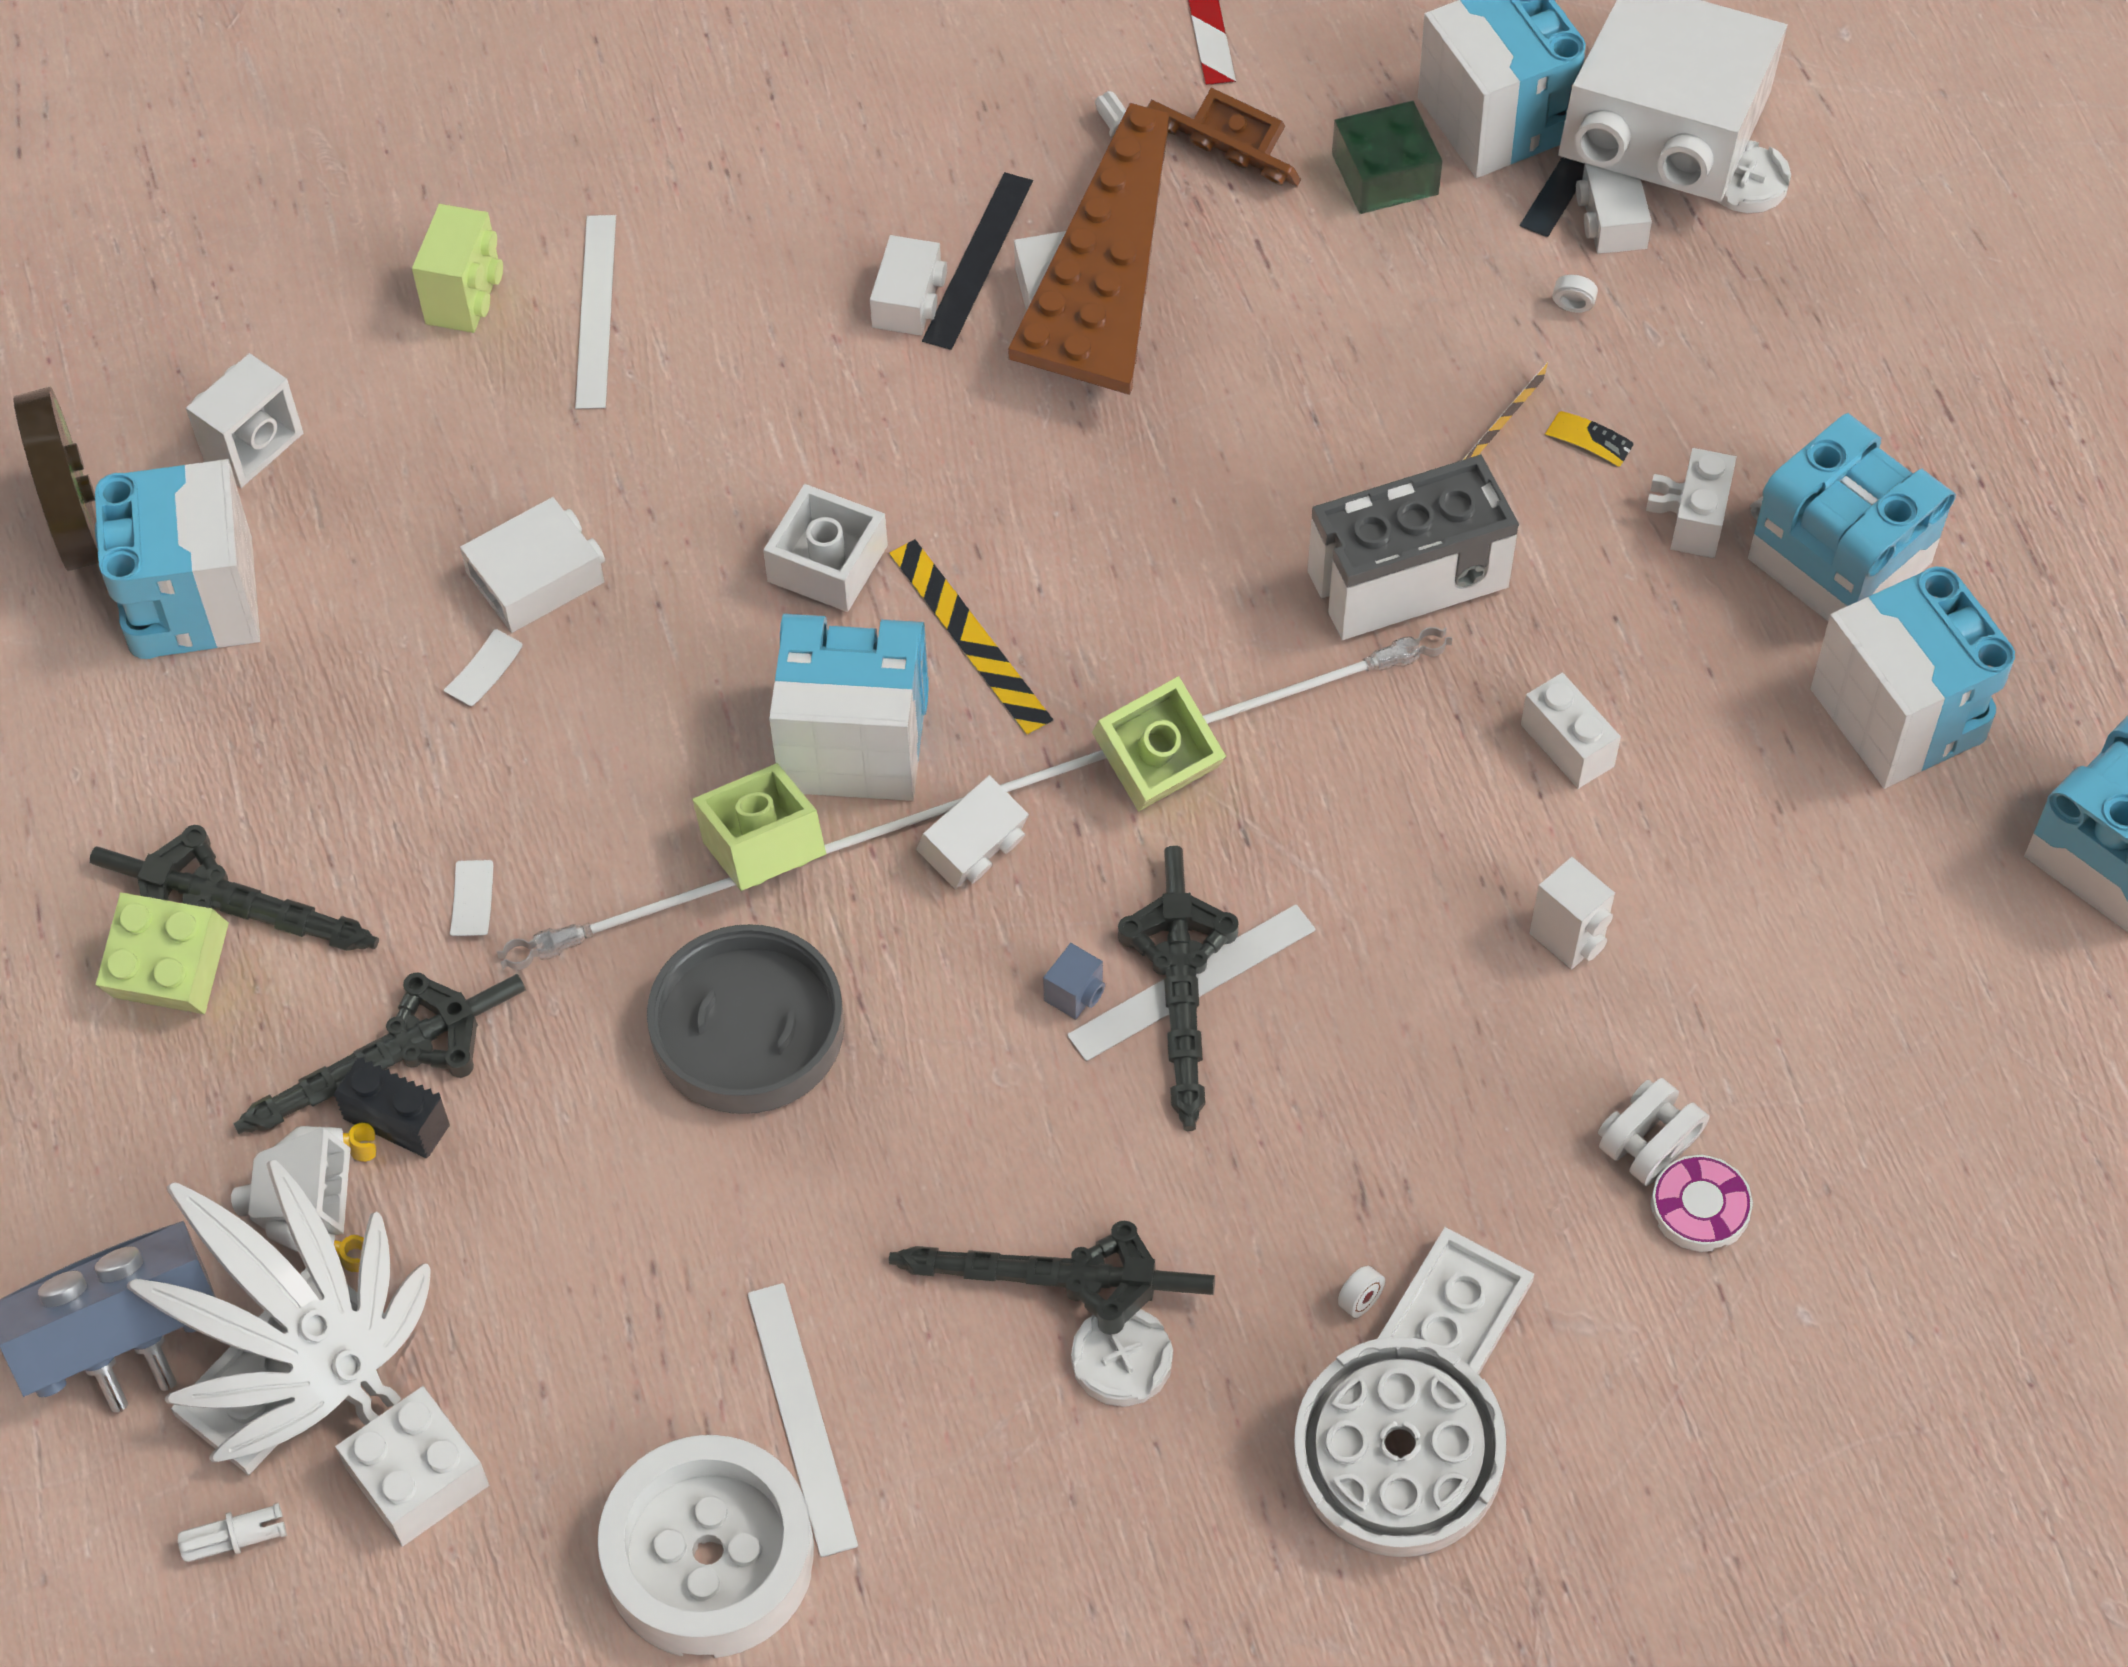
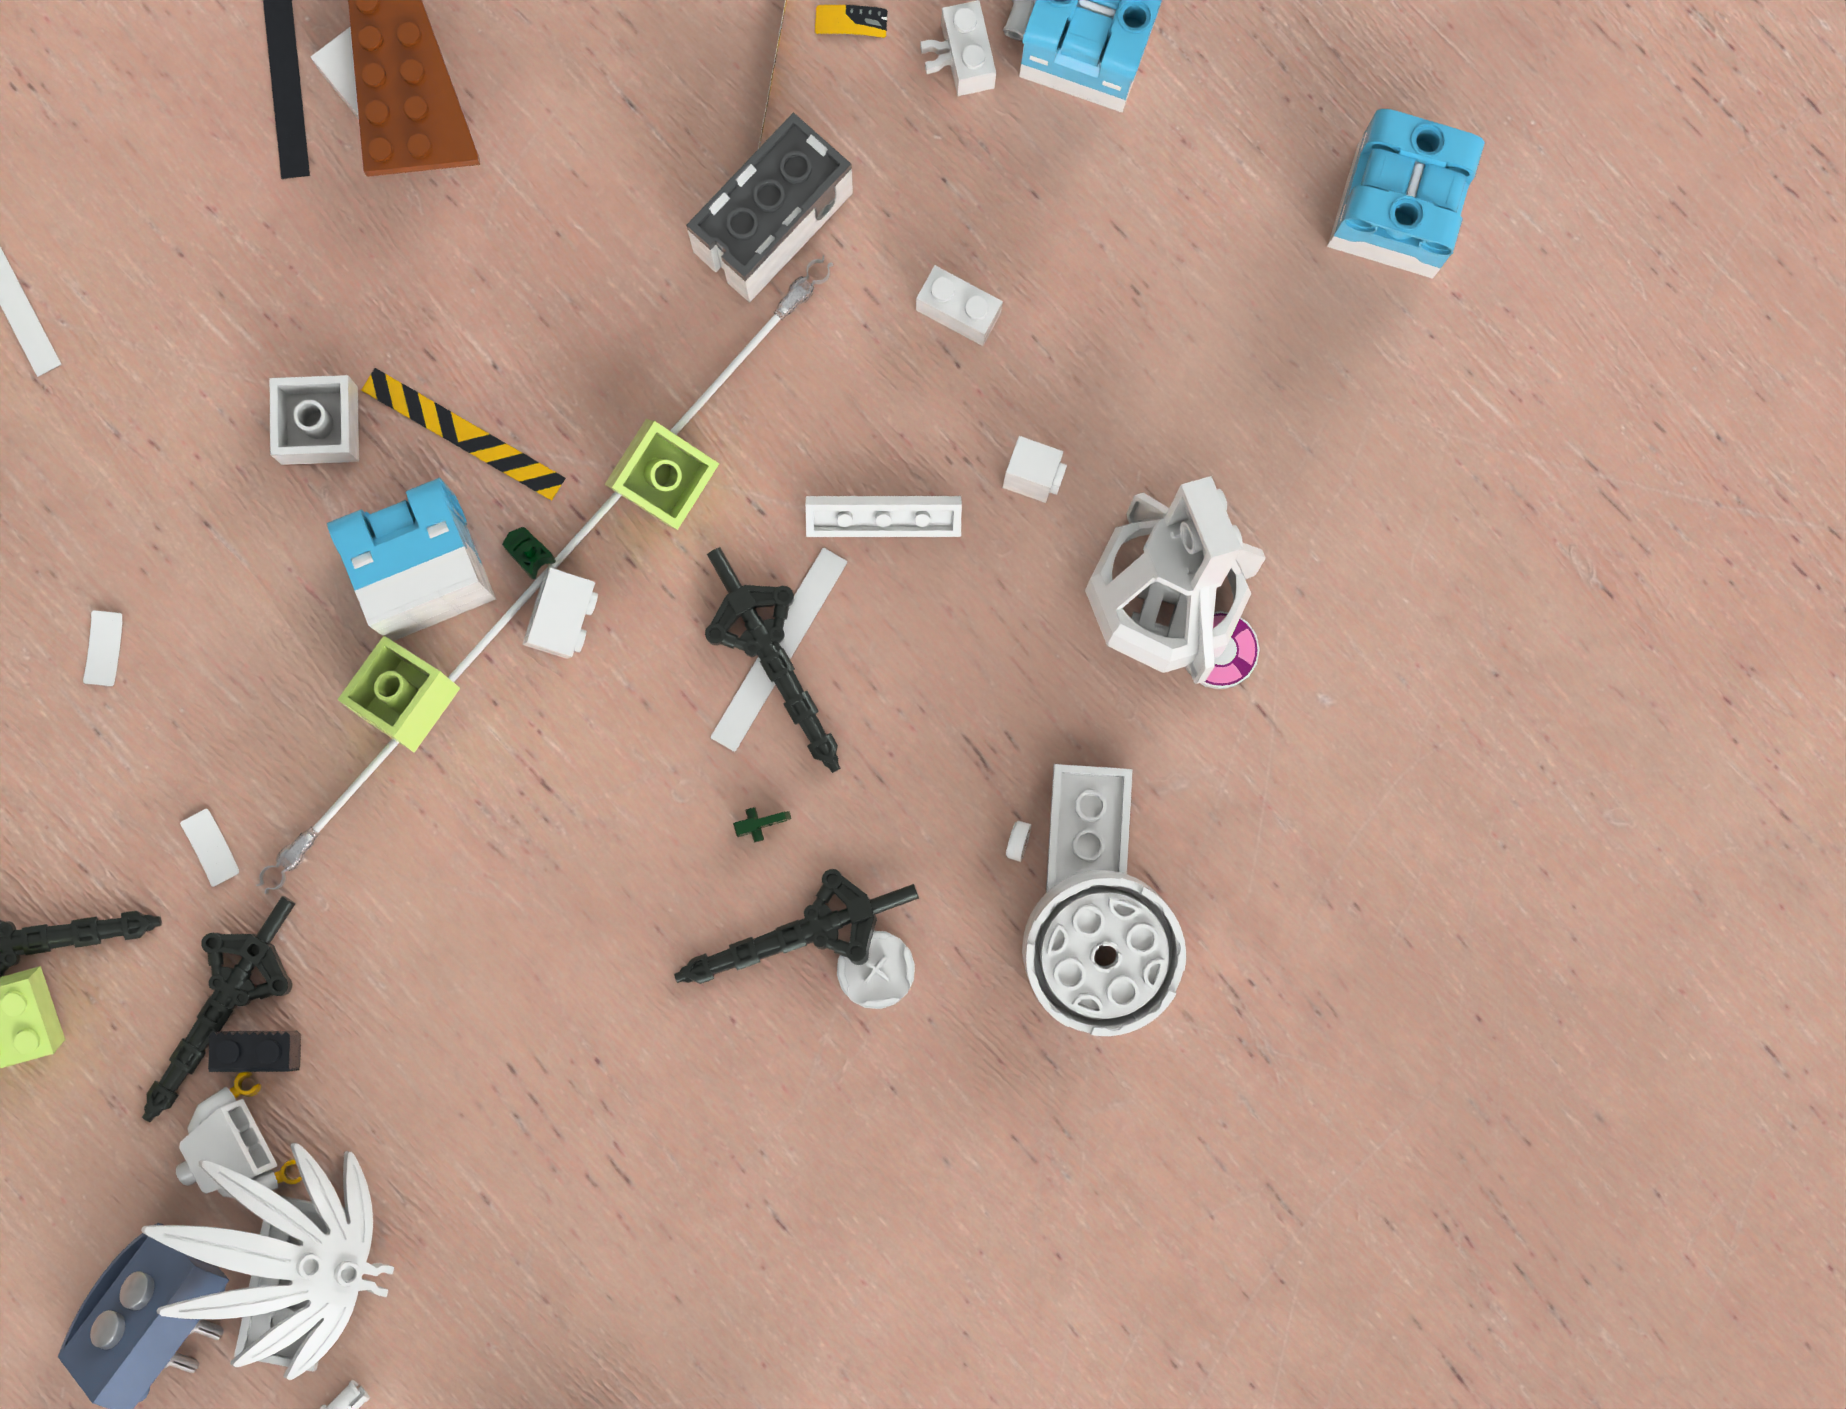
camera: 35 degrees left, 25 degrees up
white brick [335,1386,490,1547] -> none
white brick [460,497,605,633] -> none
white brick [598,1435,814,1658] -> none
dark grey piece [647,924,844,1114] -> none
white sticker [748,1283,858,1557] -> none
white brick [870,235,947,336] -> none
sand blue plate [1043,943,1105,1020] -> none
piece [1810,566,2015,789] -> none
none -> dark green piece [502,527,556,580]
none -> dark green piece [733,807,791,843]
none -> white plate [805,496,962,537]
none -> white plate [1085,476,1266,684]

